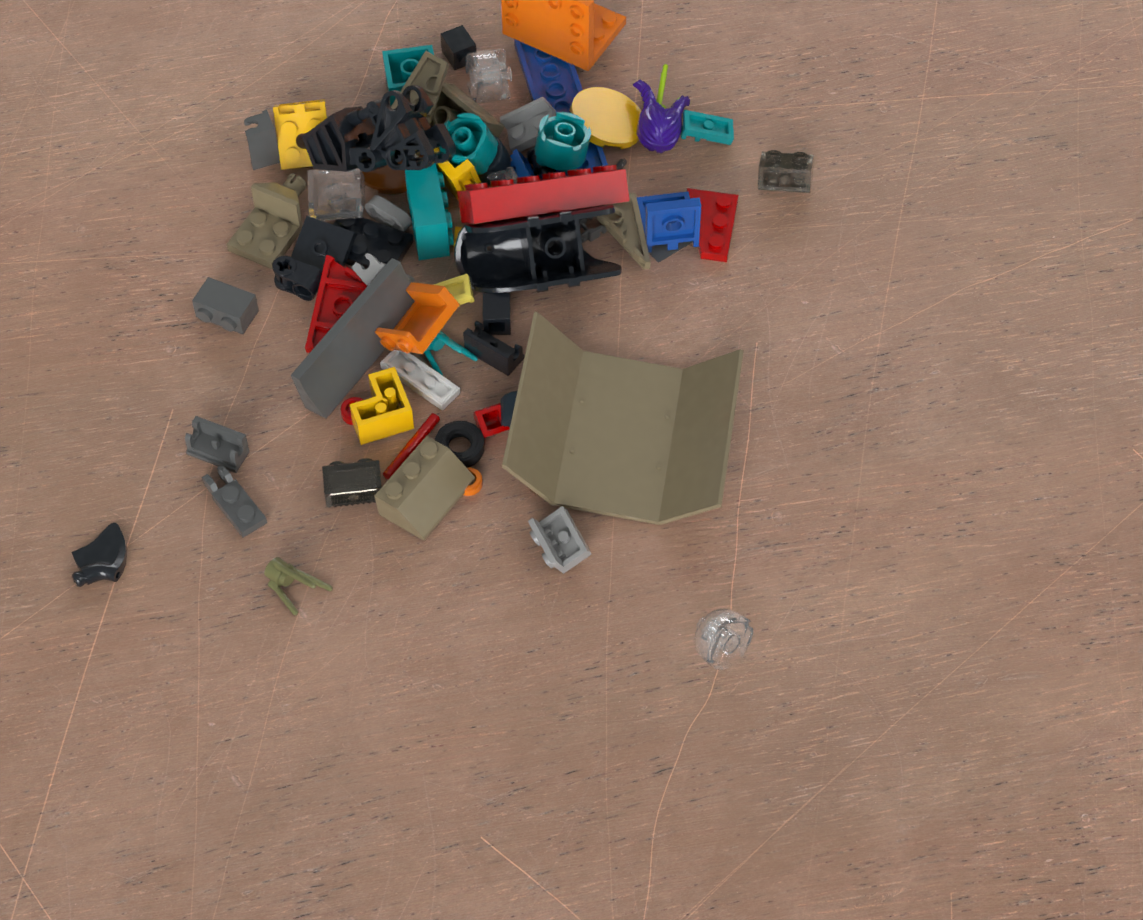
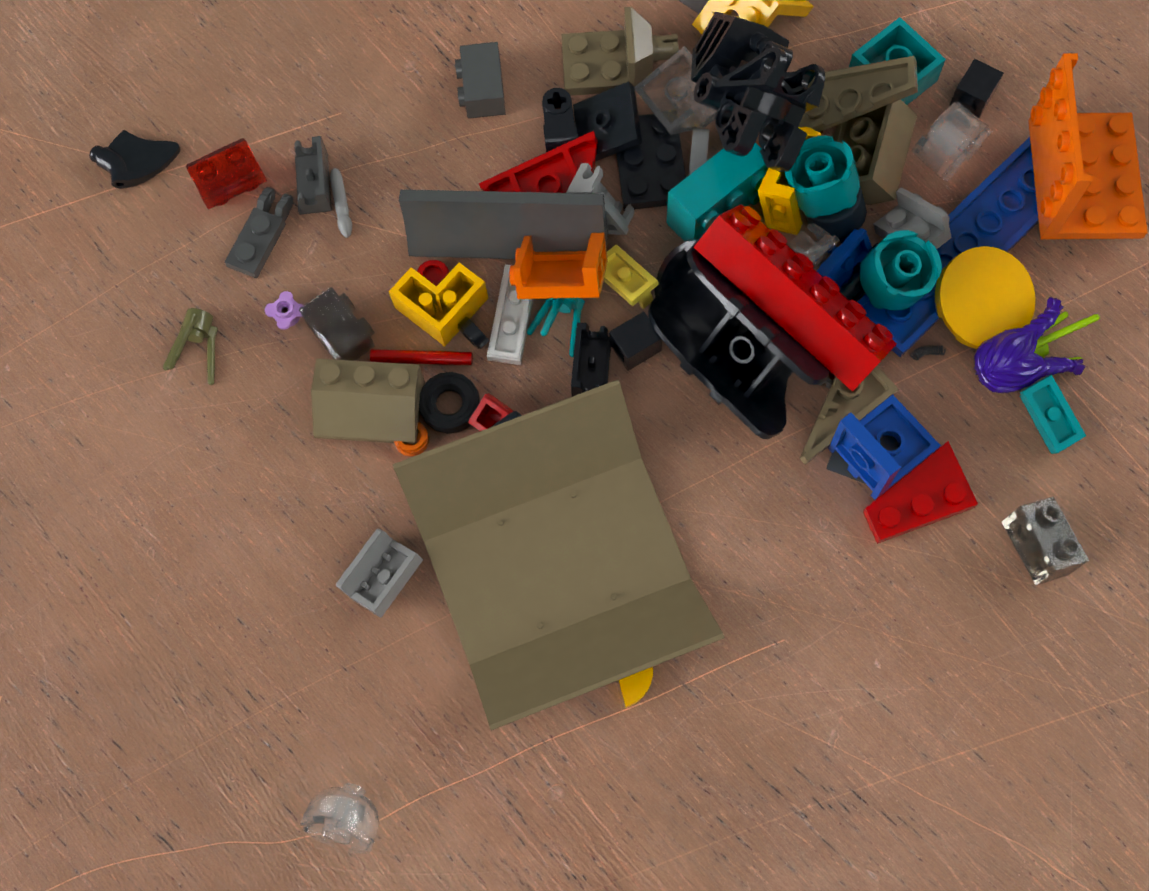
camera: 65 degrees right, 15 degrees up
none -> clear red bracket [186,138,267,210]
none -> lavender plate [265,291,305,330]
none -> light grey piece [330,168,352,238]
none -> black tile [457,317,489,349]
none -> yellow tile [619,667,653,708]

